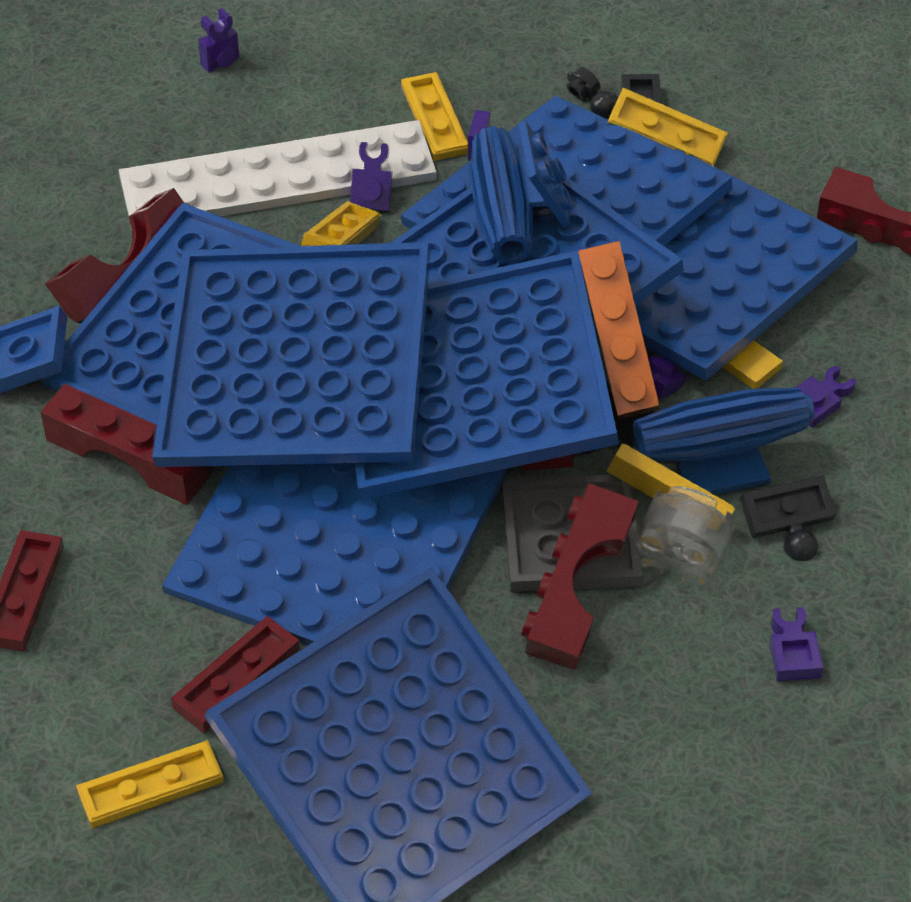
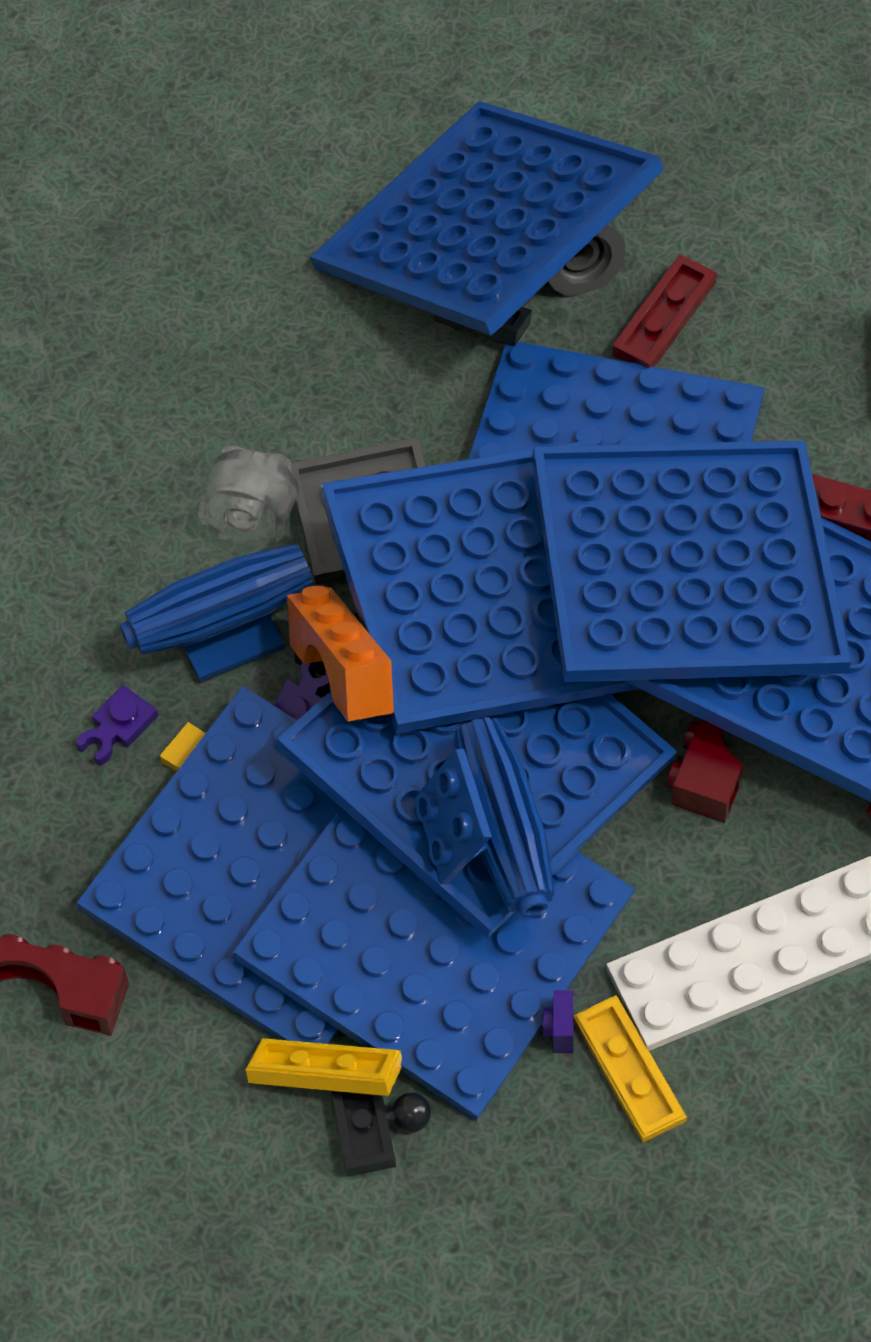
camera: 175 degrees right, 10 degrees up
yellow tile [76,740,224,828] -> none
yellow tile [301,201,381,246] -> none
dark purple plate [350,142,393,211] -> none
dark red arch [521,483,639,670] -> none
black plate [566,67,601,101] -> none
yellow tile [607,444,735,534] -> none
black plate [740,475,837,561] -> none
dark purple plate [770,607,823,681] -> none

